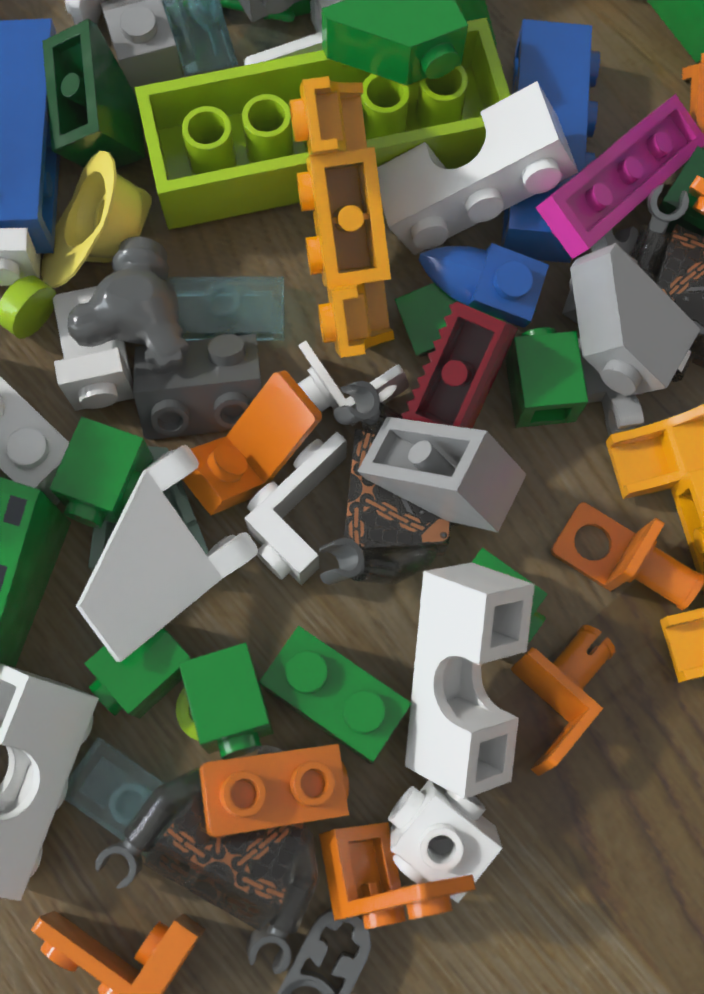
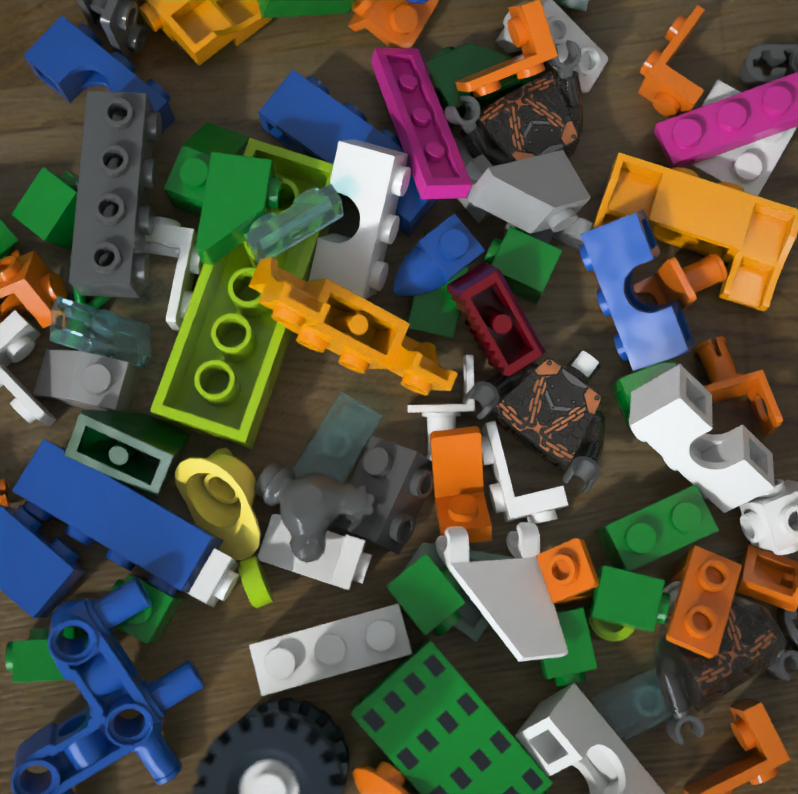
camera: 60 degrees left, 5 degrees up
light grey slope [357,417,527,532] -> none
none -> clear light blue plate [244,184,344,264]
none -> orange bracket [536,538,599,604]
none -> arch [579,209,695,372]

